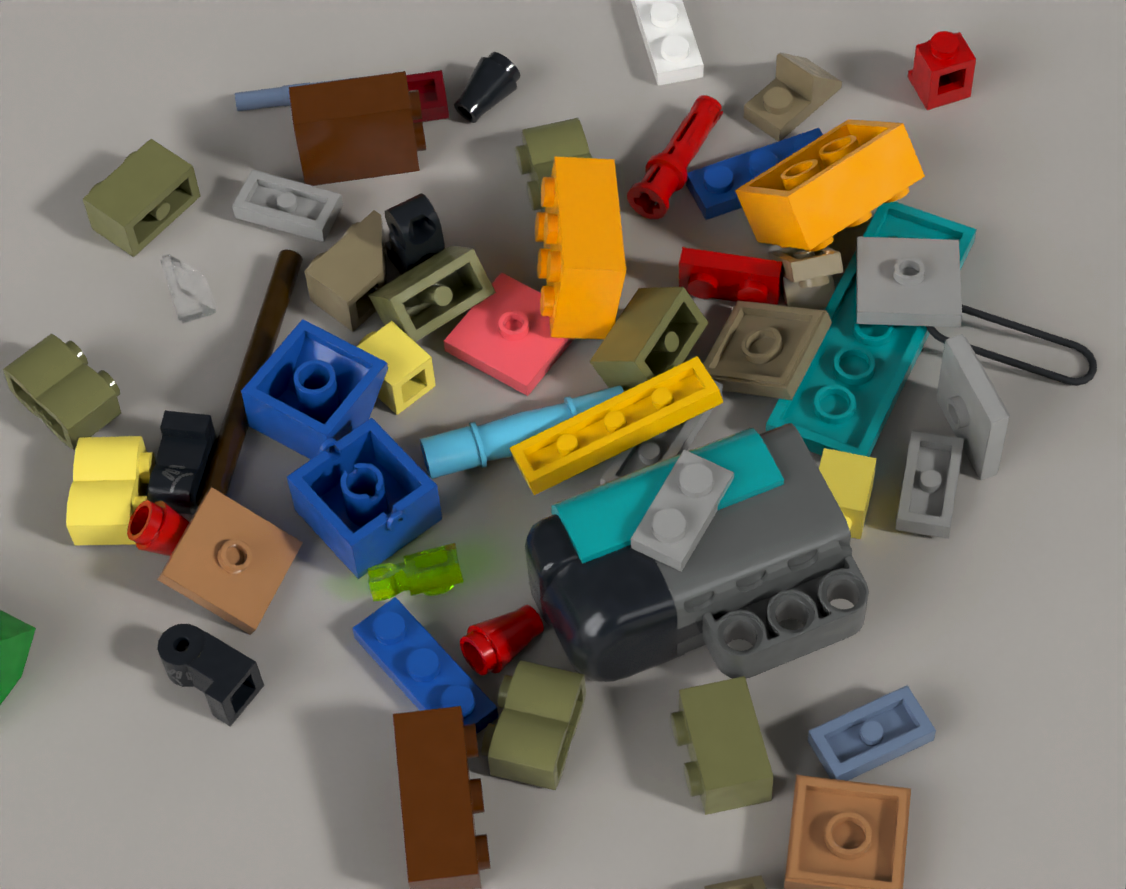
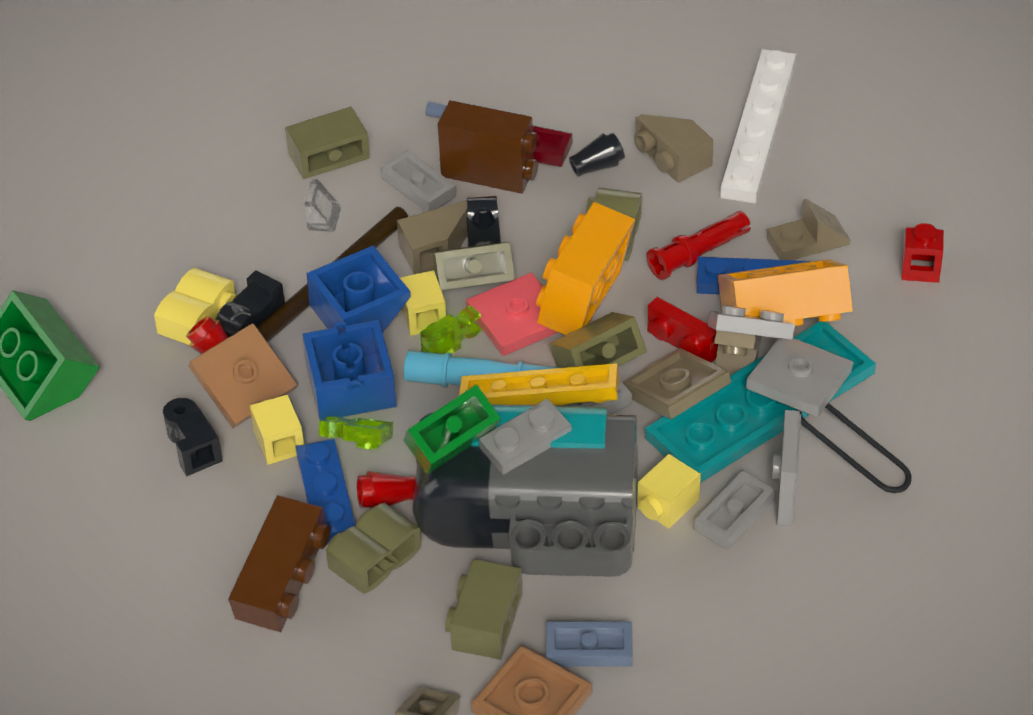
camera: 25 degrees right, 10 degrees down
olive brick [3,334,121,450] -> none
none -> light yellow brick [250,394,304,465]
none -> green brick [403,384,501,474]
none -> clear neon green plate [420,306,482,354]
none -> dark tan slope [634,114,714,183]
none -> light grey plate [708,305,795,340]

